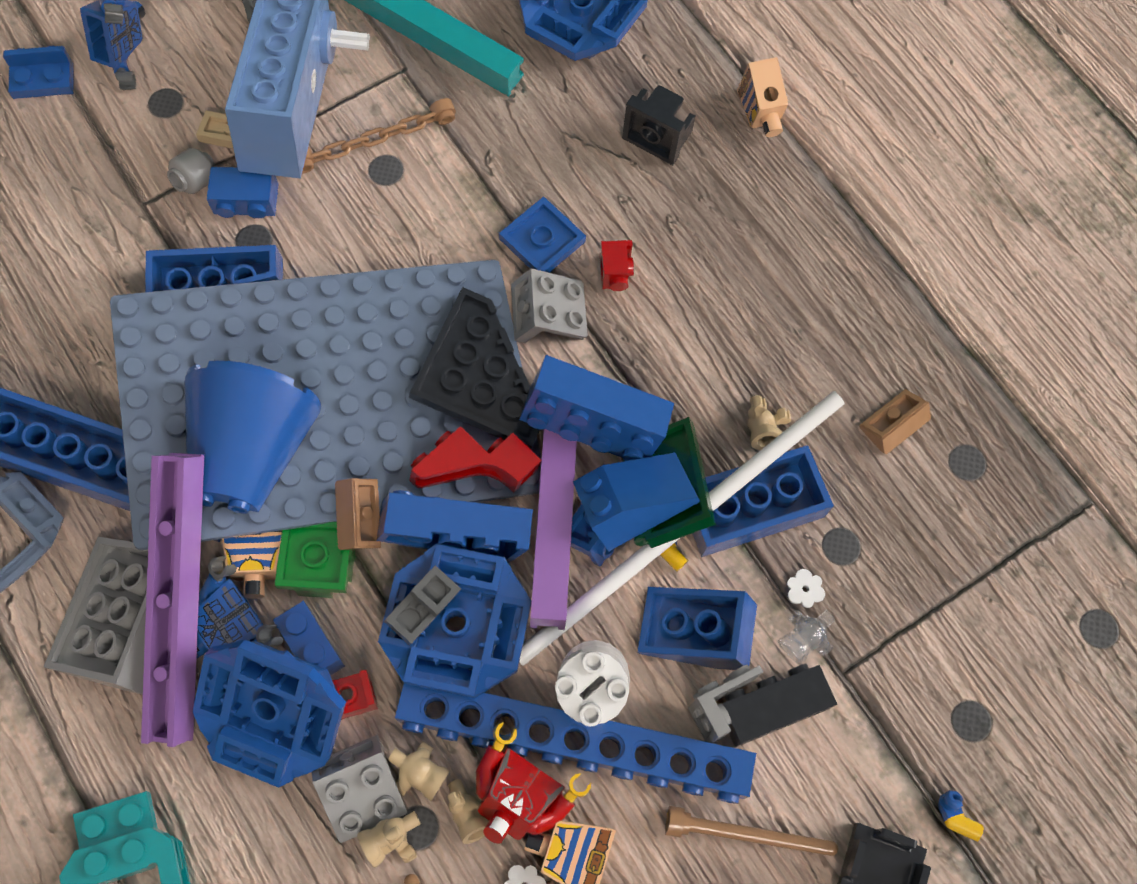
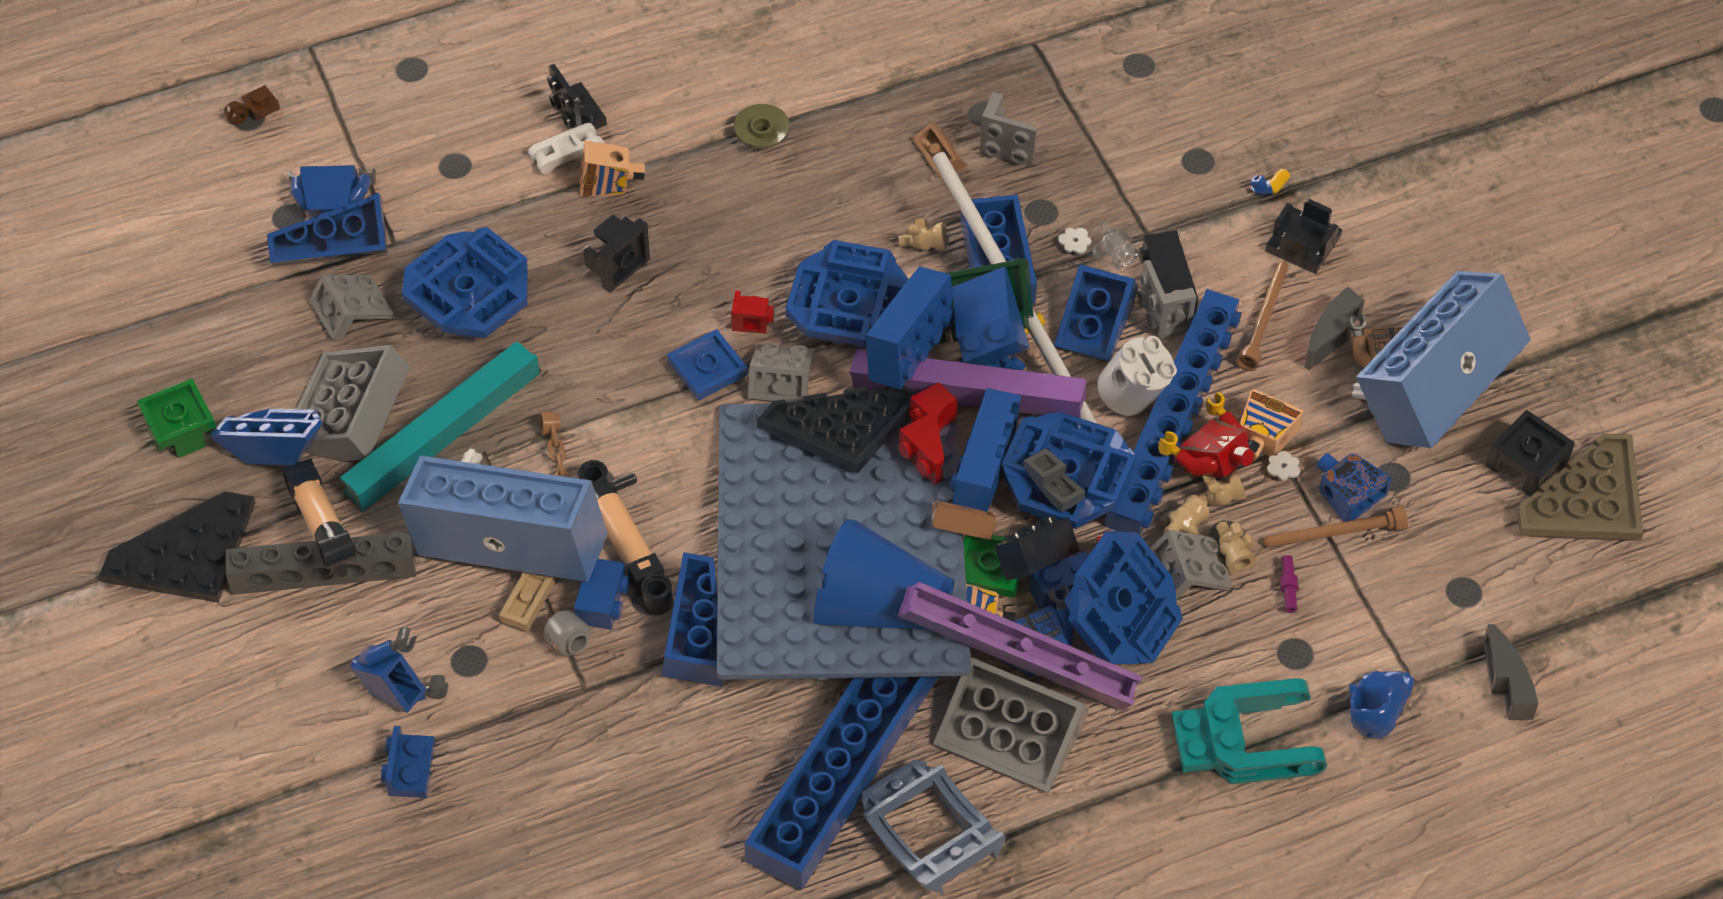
camera: 75 degrees left, 15 degrees down
none -> white plate [528,123,605,175]
none -> black bracket [547,64,607,130]
none -> piece [578,460,673,615]
none -> olive dish [734,104,790,148]
none -> blue piece [786,240,909,347]
none -> light grey bracket [979,92,1037,167]
none -> black brick [995,514,1080,581]

